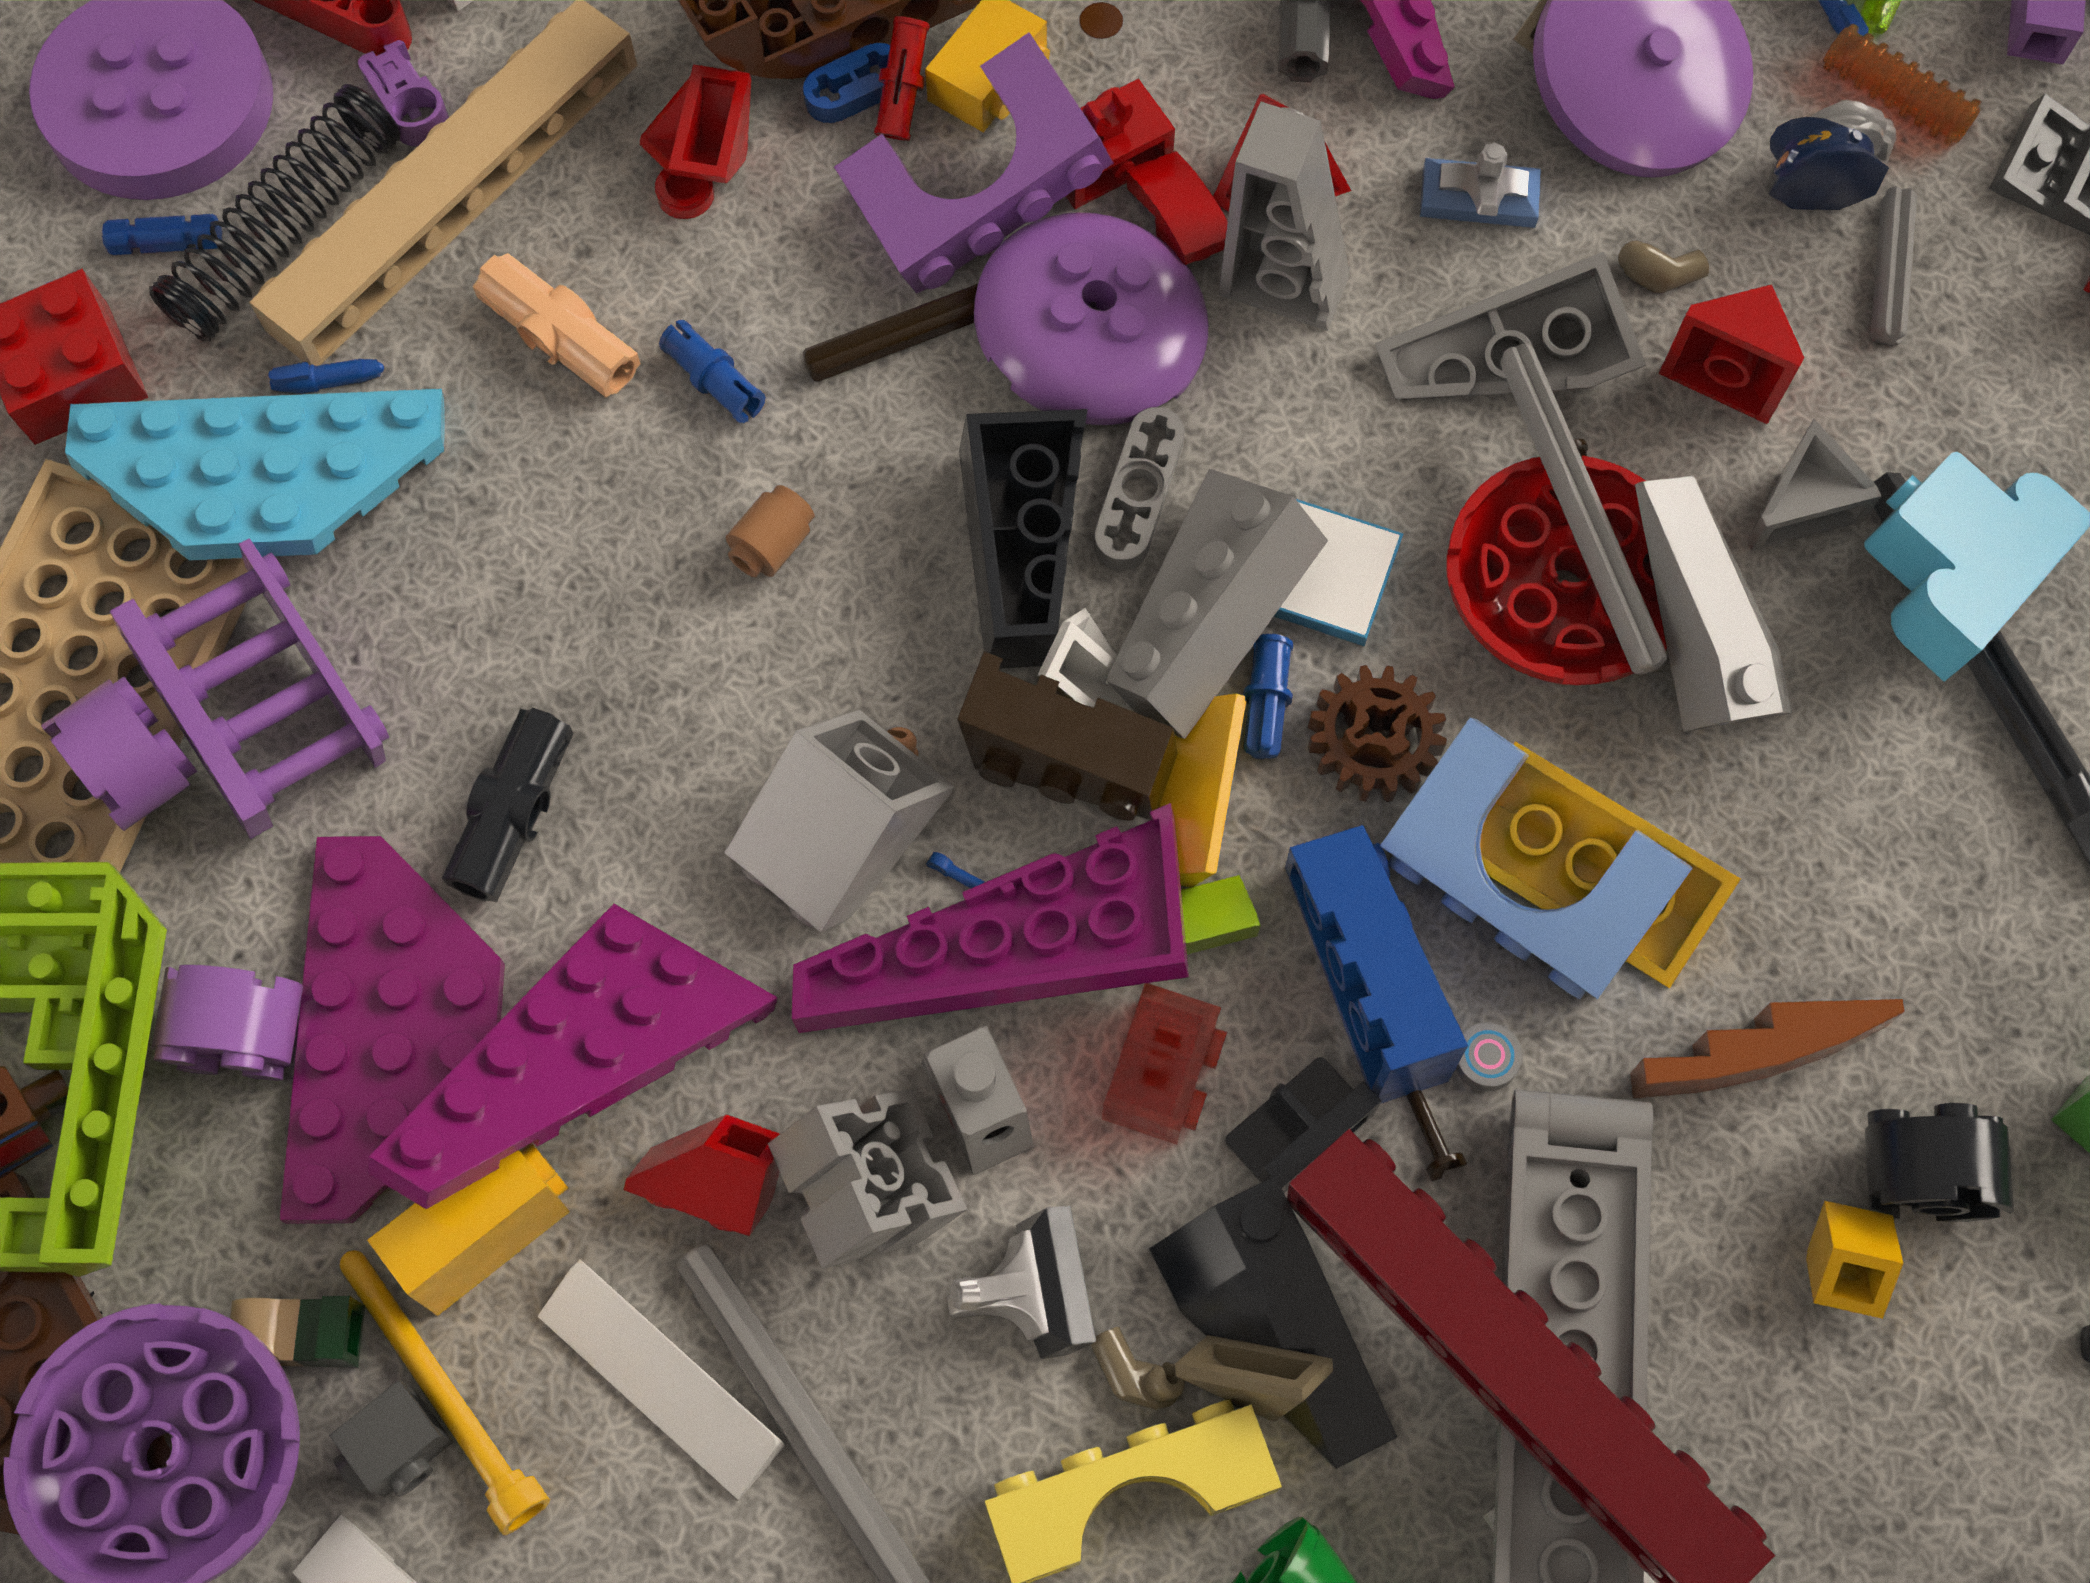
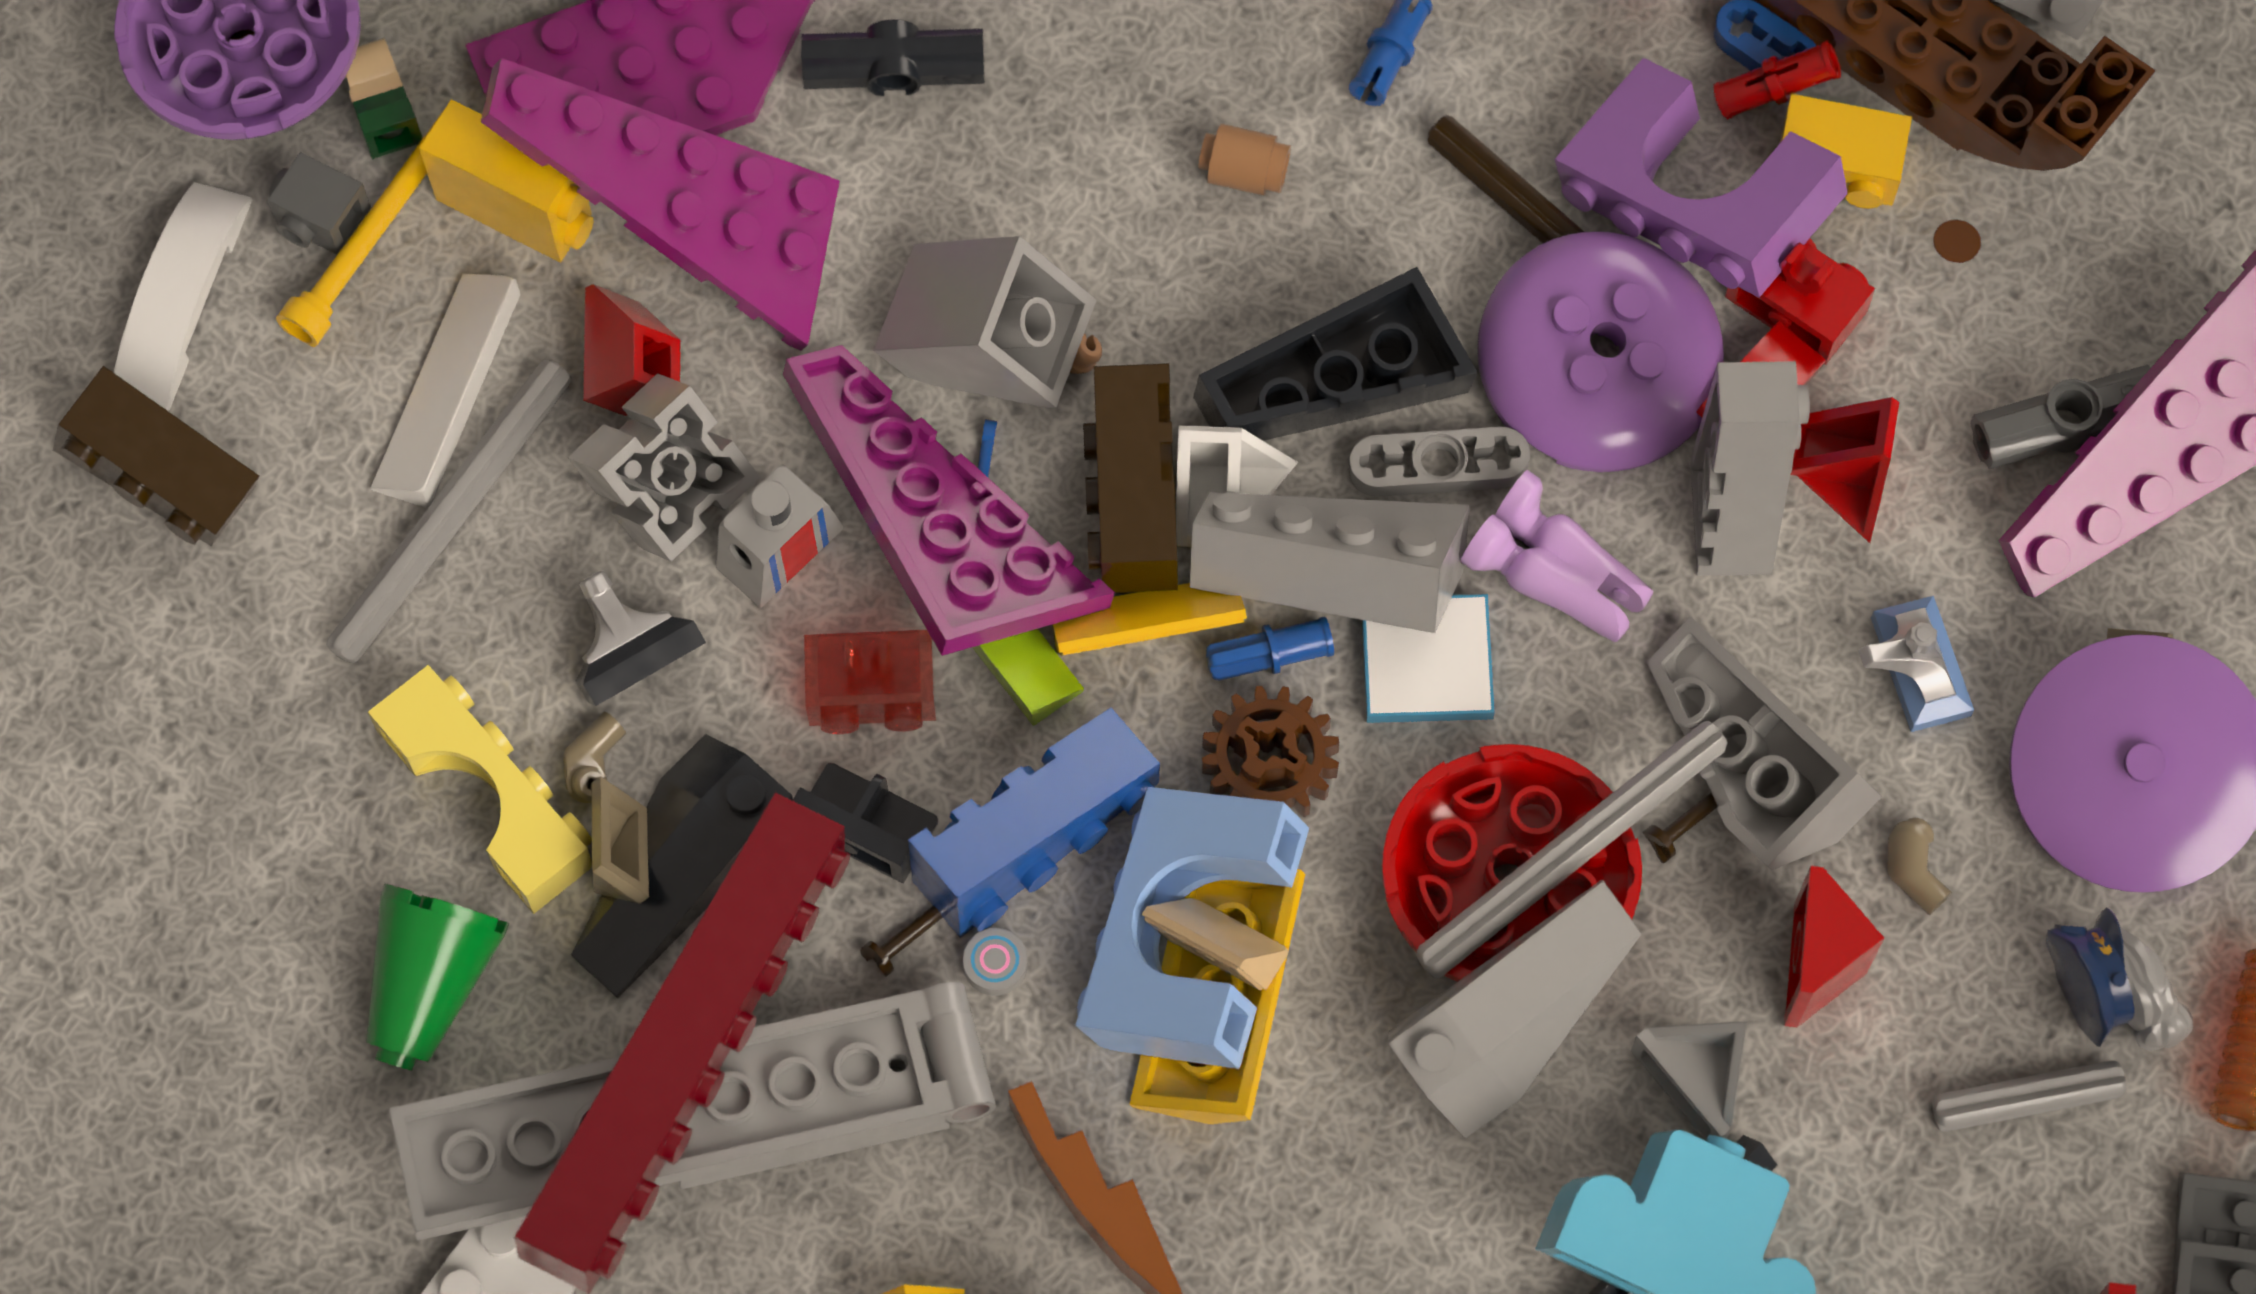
camera: 70 degrees right, 0 degrees up
none -> tan slope [1142,898,1288,991]
none -> lavender piece [1460,470,1653,642]

